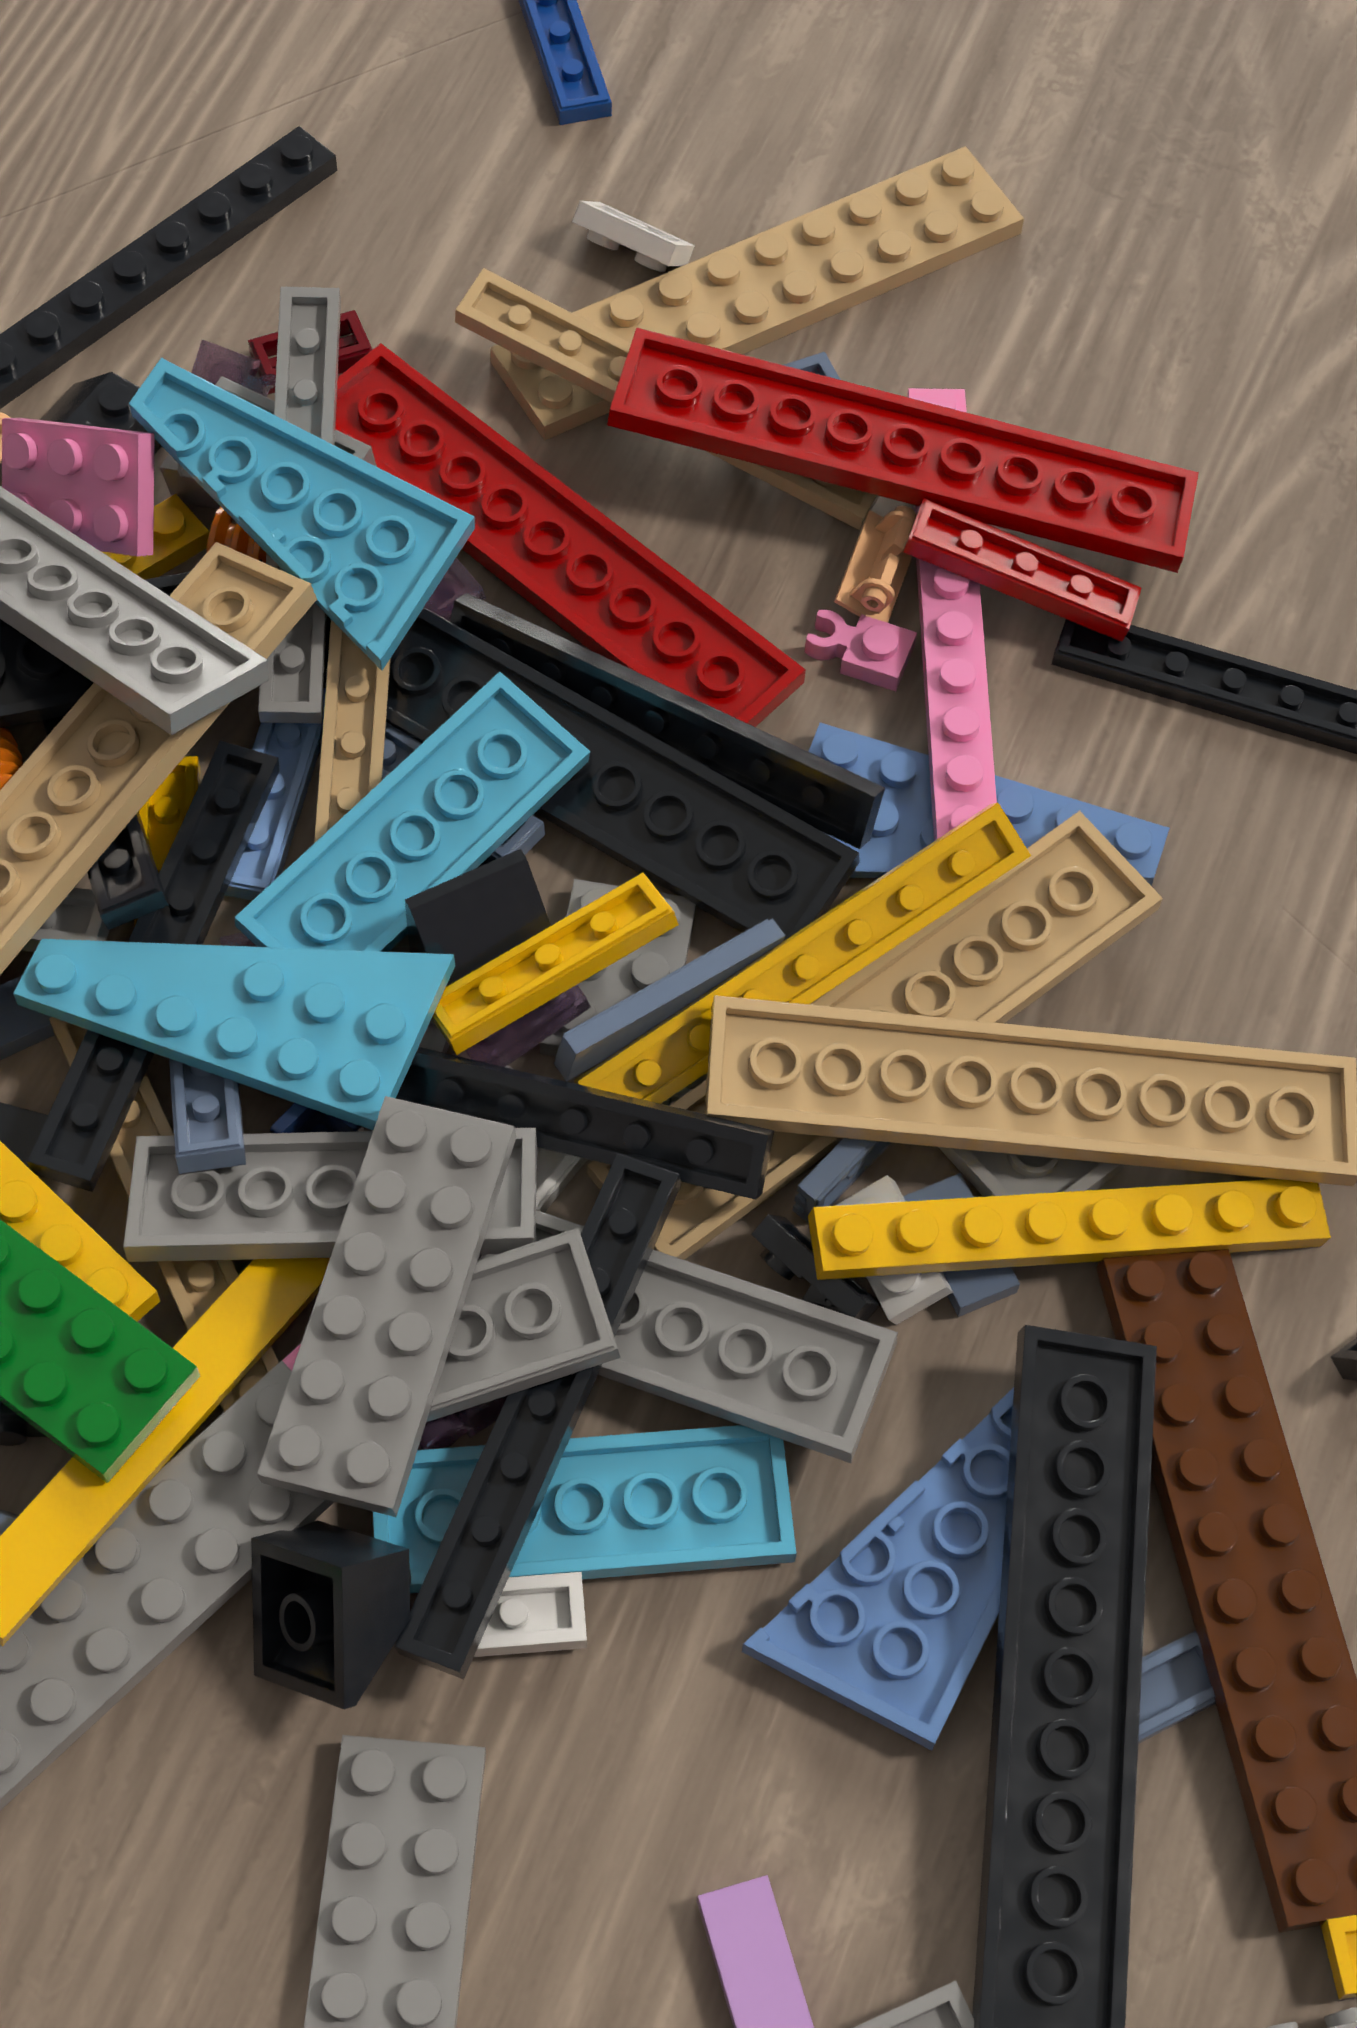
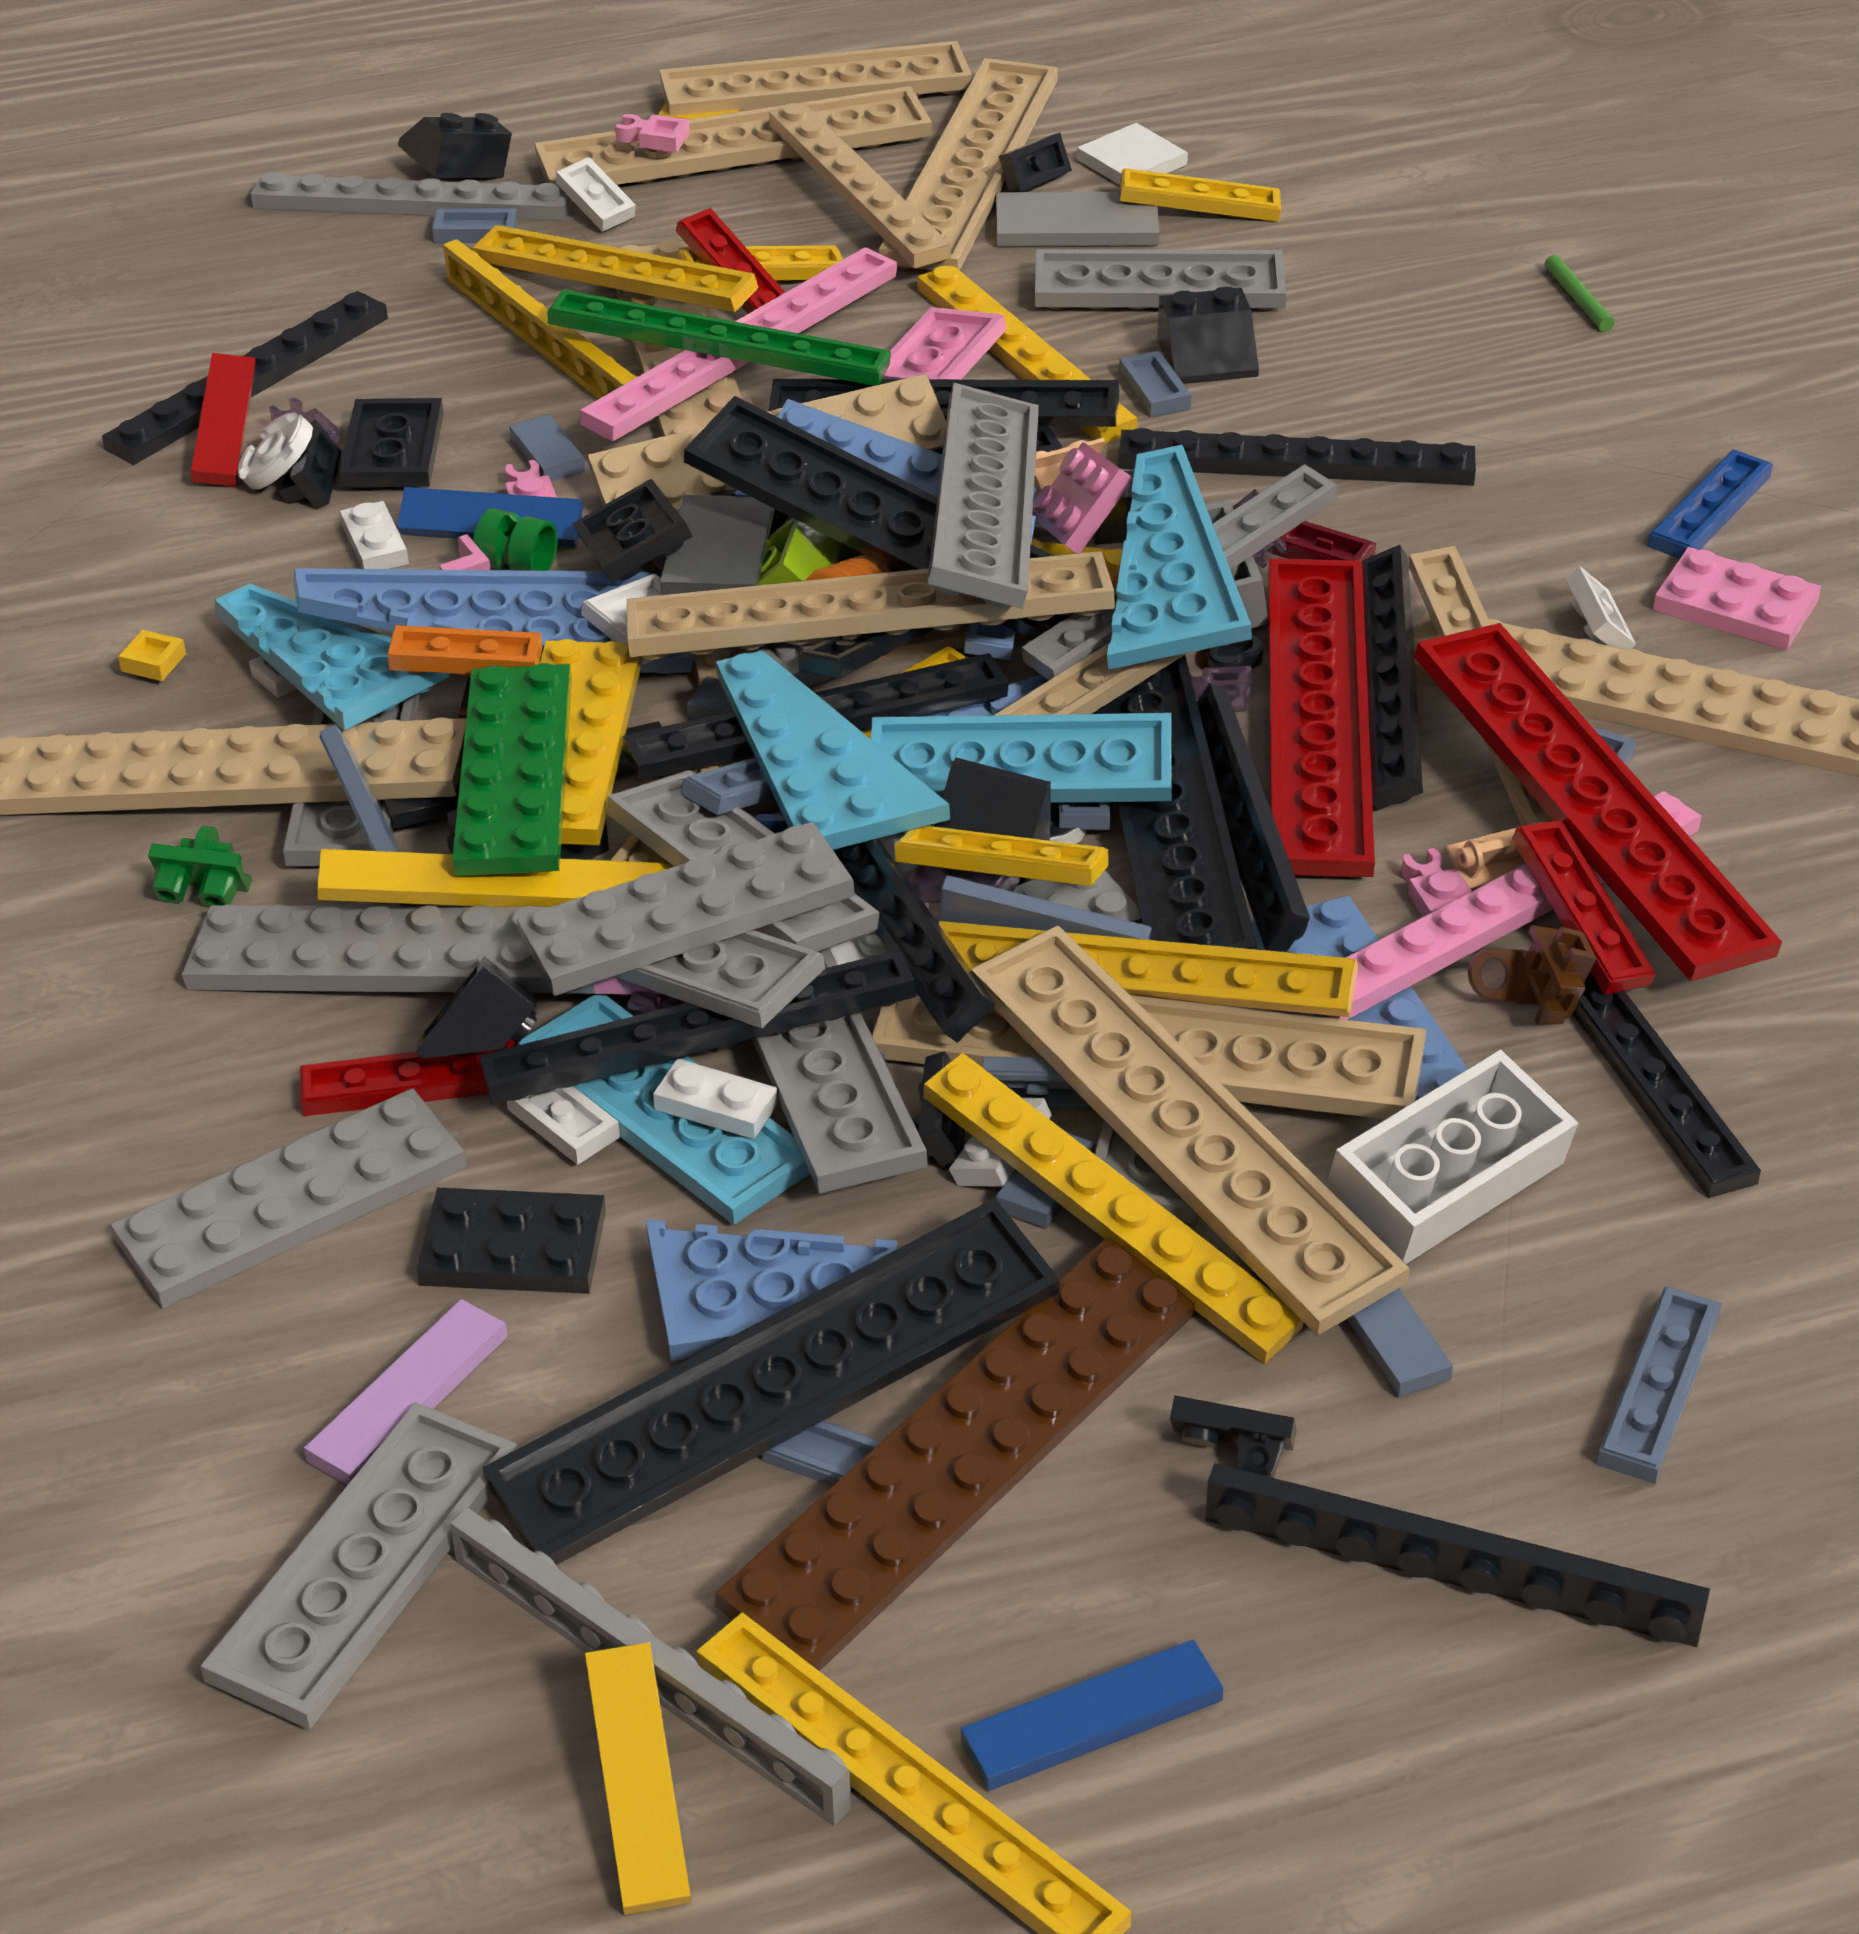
camera: 55 degrees right, 20 degrees down
none -> red tile [300,1040,517,1117]
none -> black plate [416,1187,606,1294]
none -> white plate [653,1059,778,1139]
none -> white brick [1326,1049,1579,1264]
none -> black plate [1361,545,1423,811]
none -> reddish brown piece [1468,925,1596,1025]
none -> bright pink plate [1653,547,1821,650]

